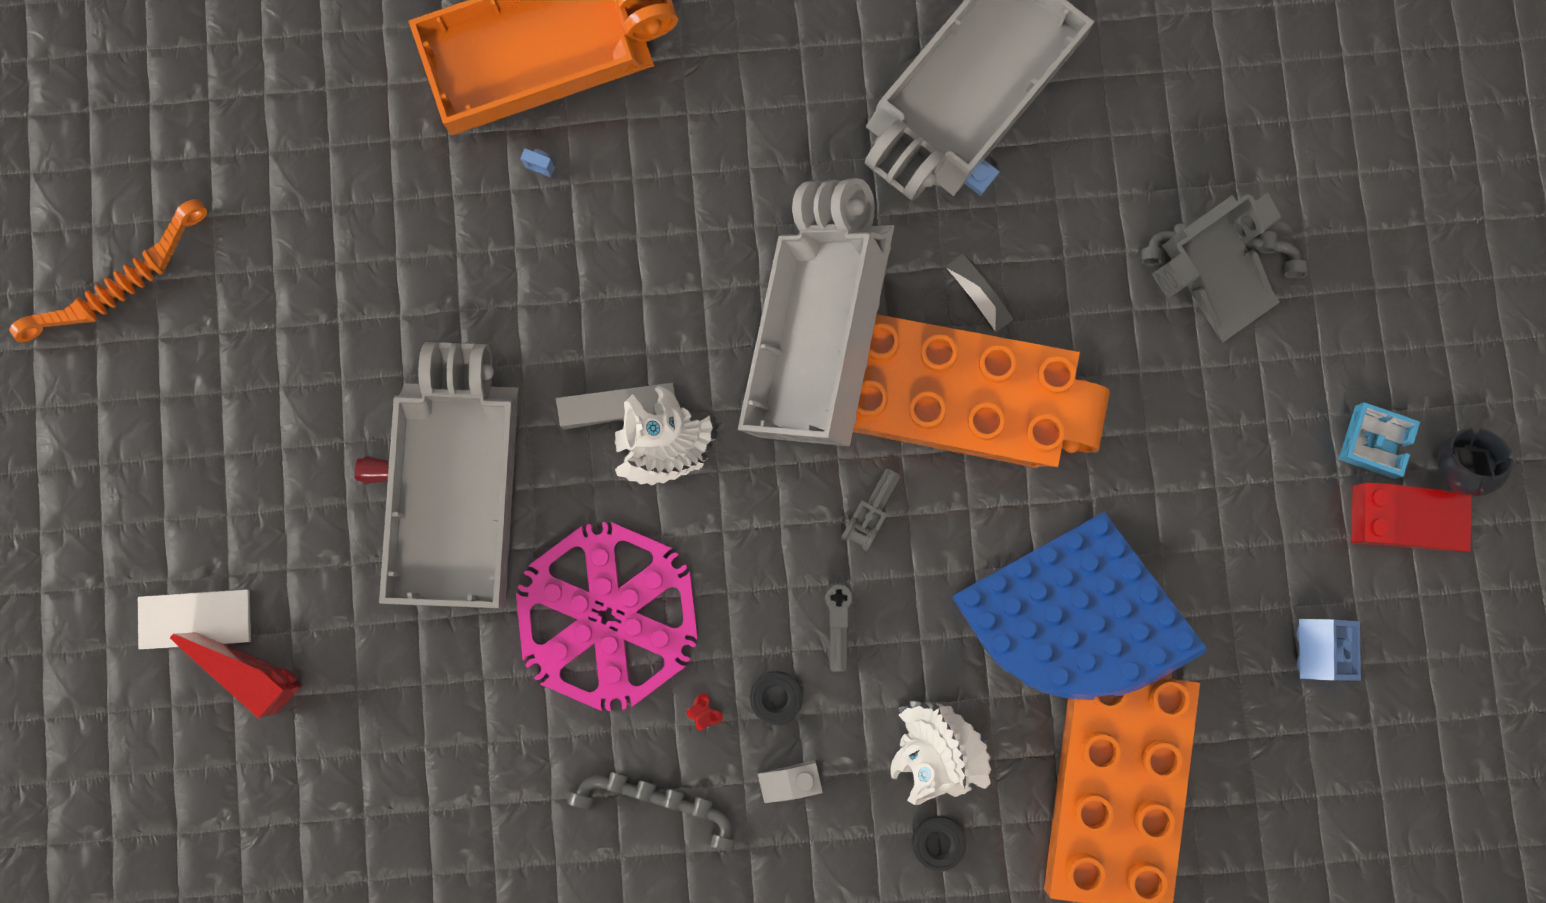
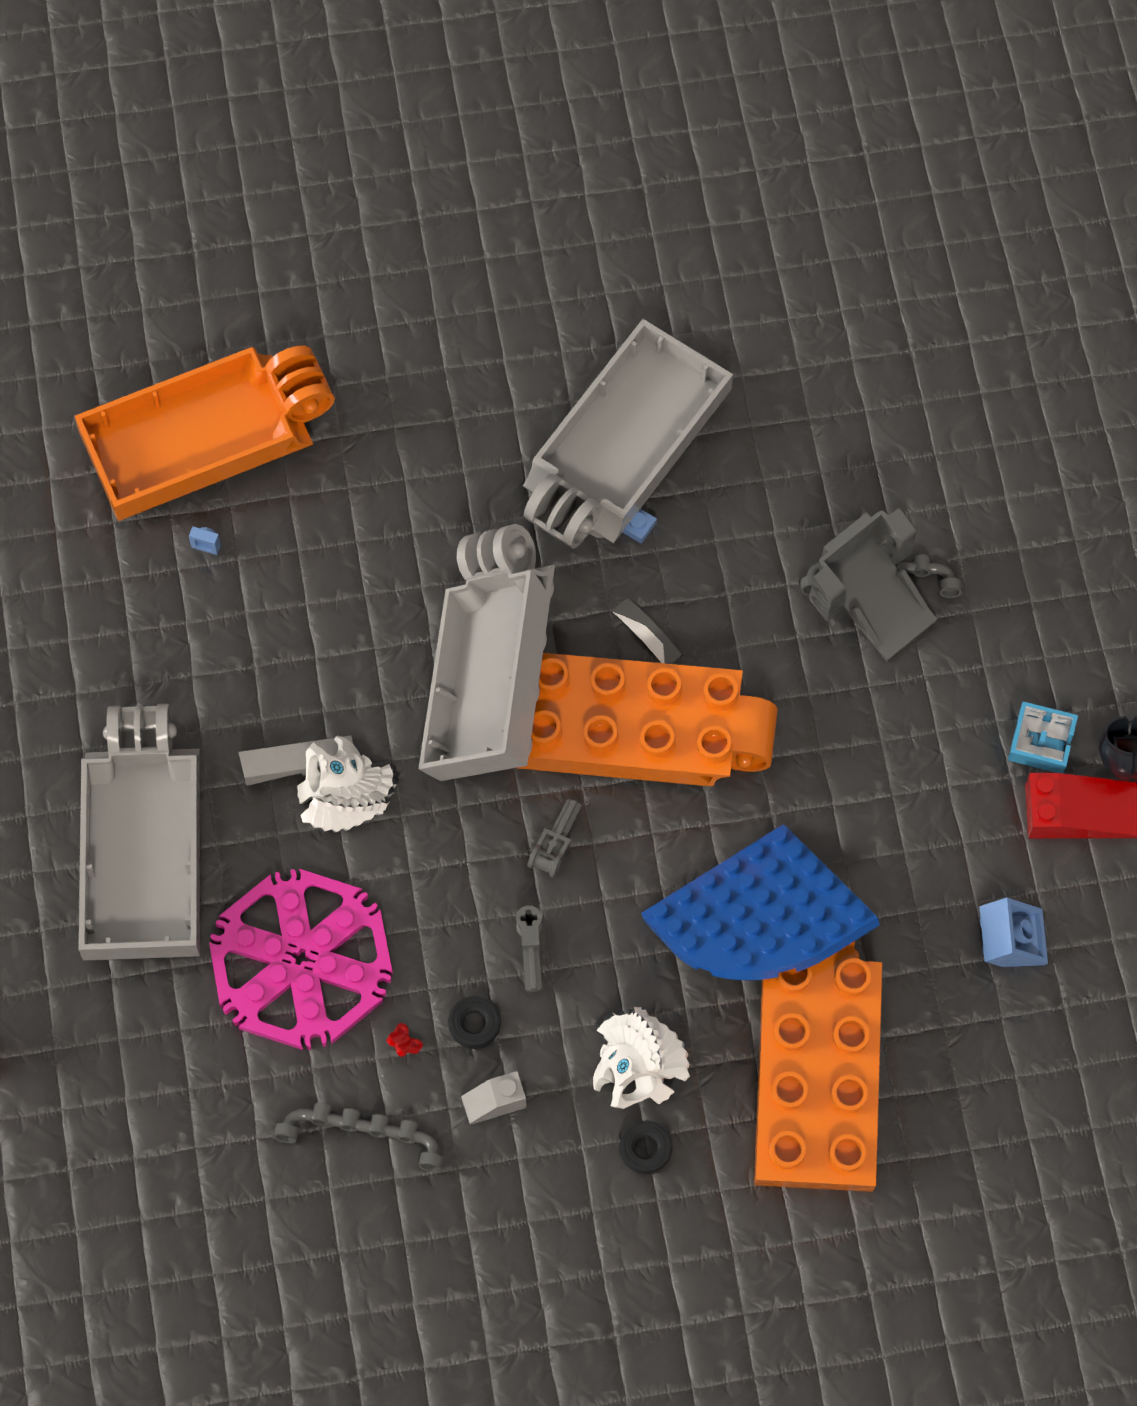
camera: 10 degrees left, 15 degrees down
dark red cone [355,456,389,485] -> none

